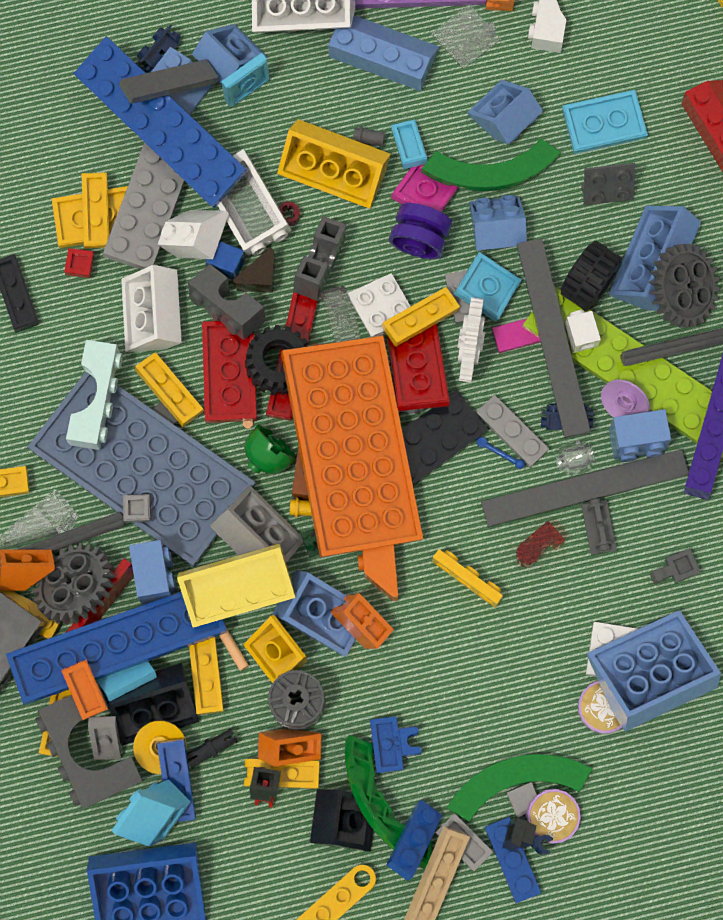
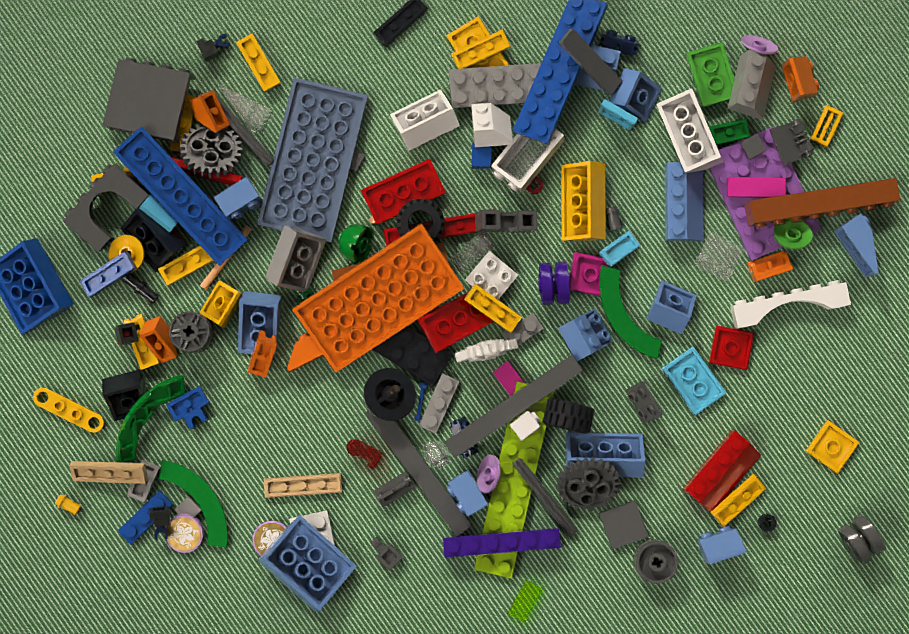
camera: 65 degrees right, 10 degrees up
orange tile [61,659,107,720] -> none
red plate [64,248,95,278] -> none
light aqua arch [66,340,123,450] -> none
light grey plate [88,716,121,760] -> none
medium azure slope [111,780,190,846] -> none
light grey tile [123,494,151,523] -> none
yellow plate [135,352,204,427] -> none
light yellow slope [177,543,295,628] -> none
dark grey arch [188,264,266,340] -> none
dark brown slope [233,247,275,293] -> none
yellow pin [289,497,312,518] -> none
blue plate [386,799,442,881] -> none
yellow plate [432,549,503,608] -> none
medium azure tile [453,252,522,322] -> none
none -> tan tile [264,473,342,498]
none -> black piece [363,368,416,421]
none -> red tile [709,325,754,370]

